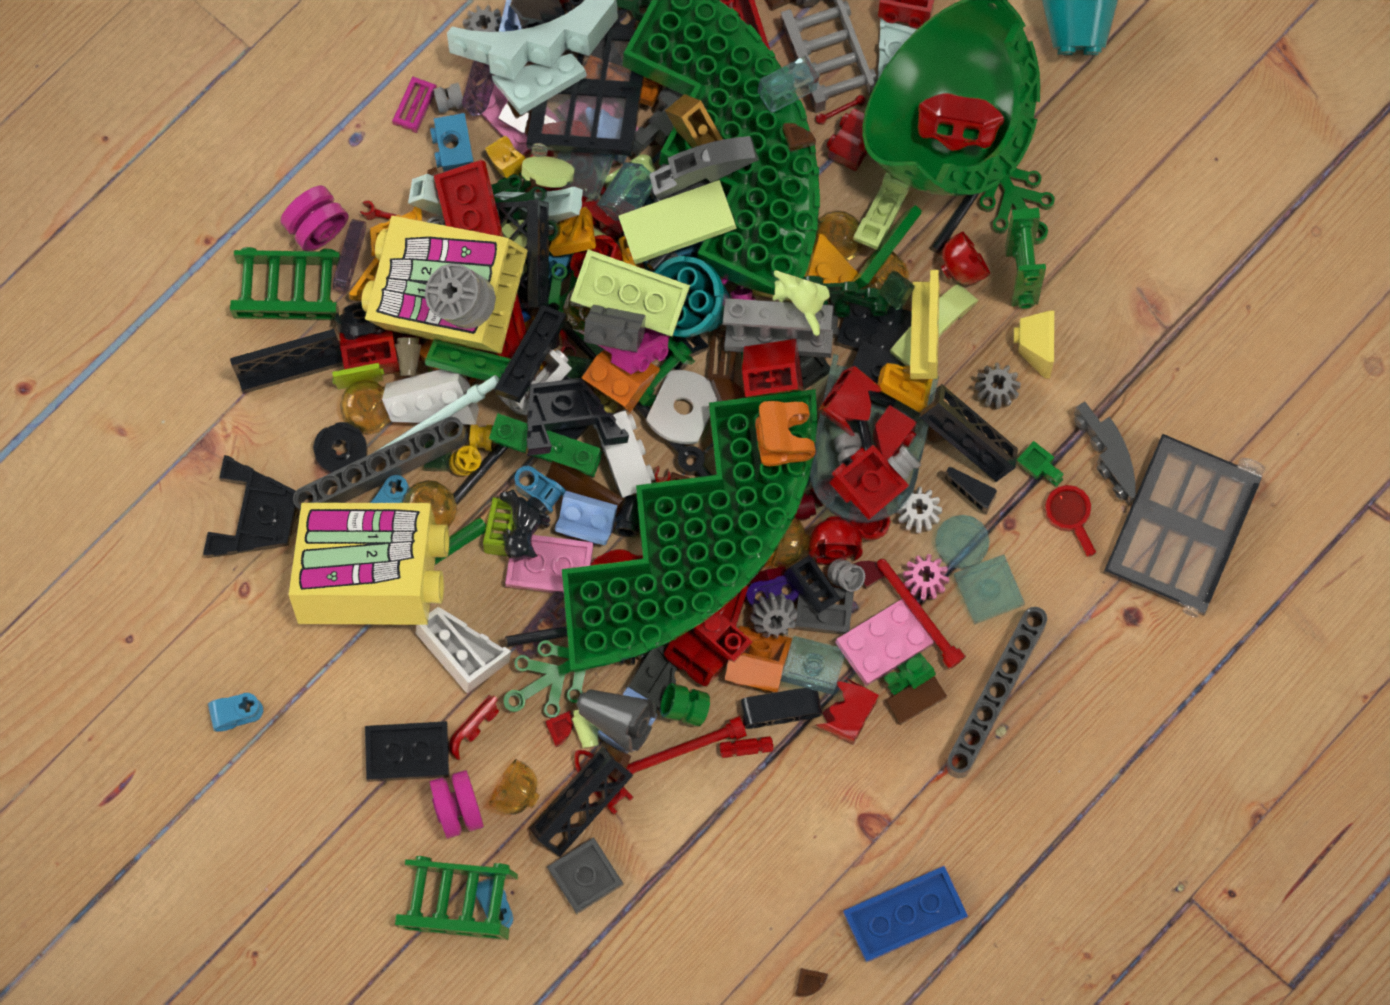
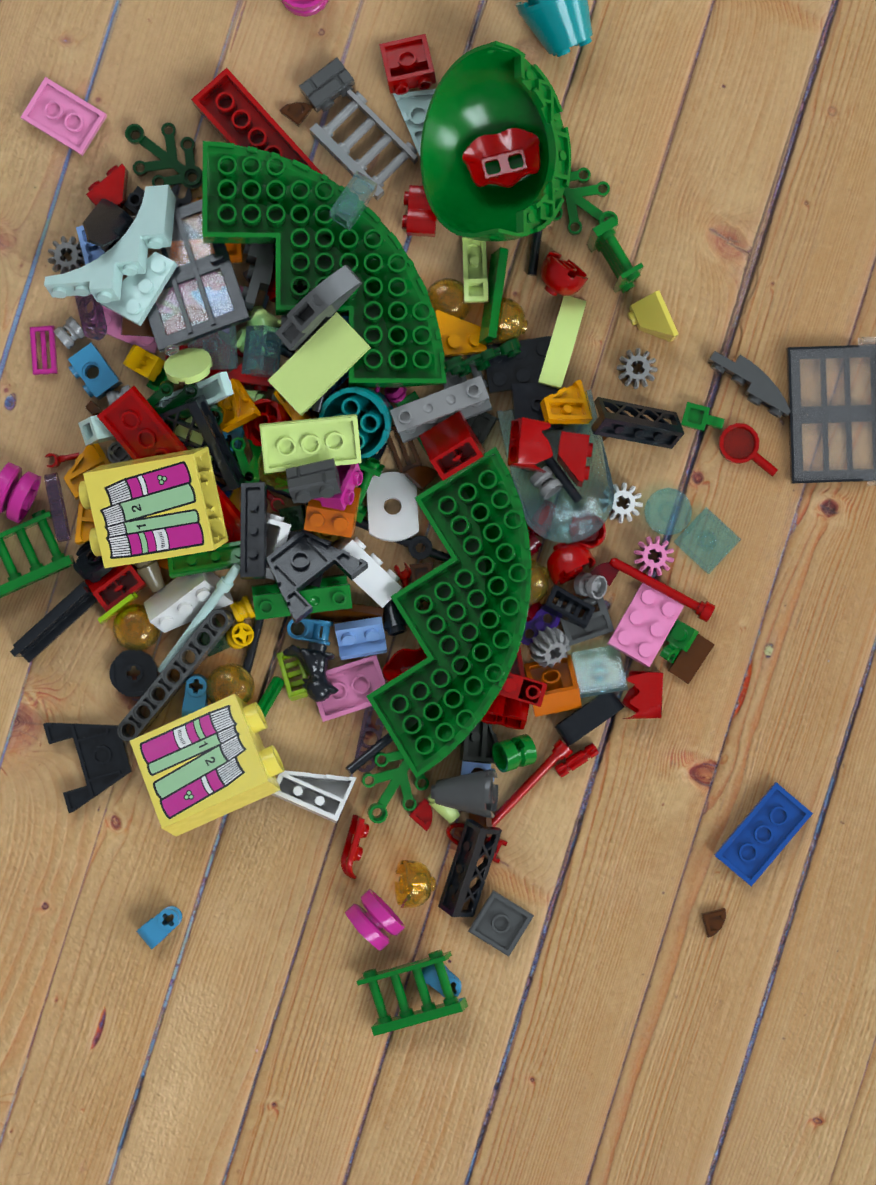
camera: 25 degrees left, 15 degrees up
black plate [365,721,450,782] -> none
light grey wheel [425,263,496,329] -> none
pearl gold slope [665,94,723,148] -> none
orange piece [755,401,816,466] -> none
yellowish green animal [772,270,830,336] -> none
reddish brown tile [783,123,816,151] -> none
red hinge [816,95,866,125] -> none
red plate [829,445,909,520] -> none
clear green tile [880,271,915,309] -> none
light grey wheel [888,445,921,480] -> none
light yellow fence [910,270,940,379] -> none
black slope [945,466,997,515] -> none
dark grey beam [946,607,1047,778] -> none

